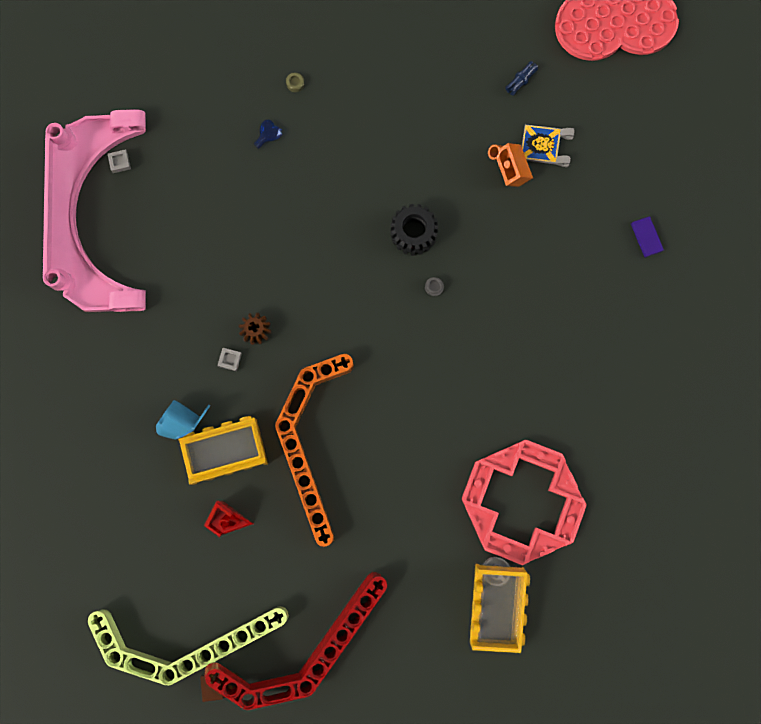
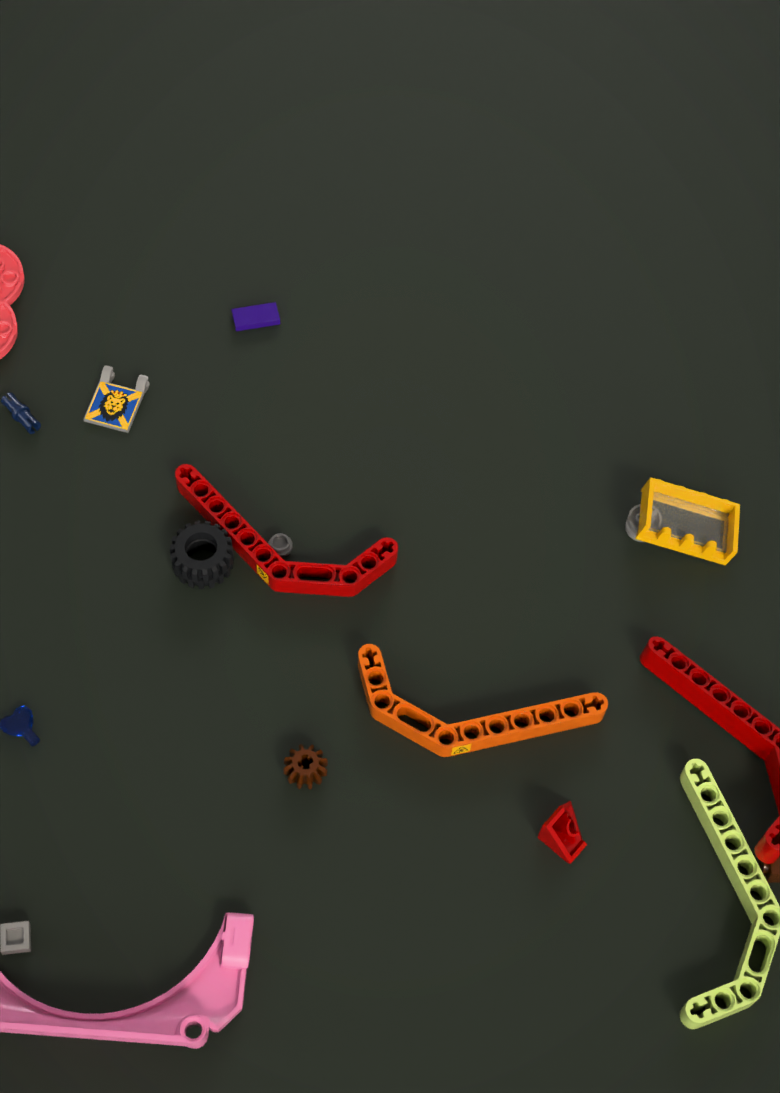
camera: 90 degrees left, 20 degrees down
dark azure piece [156,400,210,440] -> none
window [178,416,268,485] -> none
light grey tile [217,348,242,372] -> none
coral plate [461,440,586,565] -> none
orange hinge [488,143,533,187] -> none
none -> red beam [175,464,398,597]

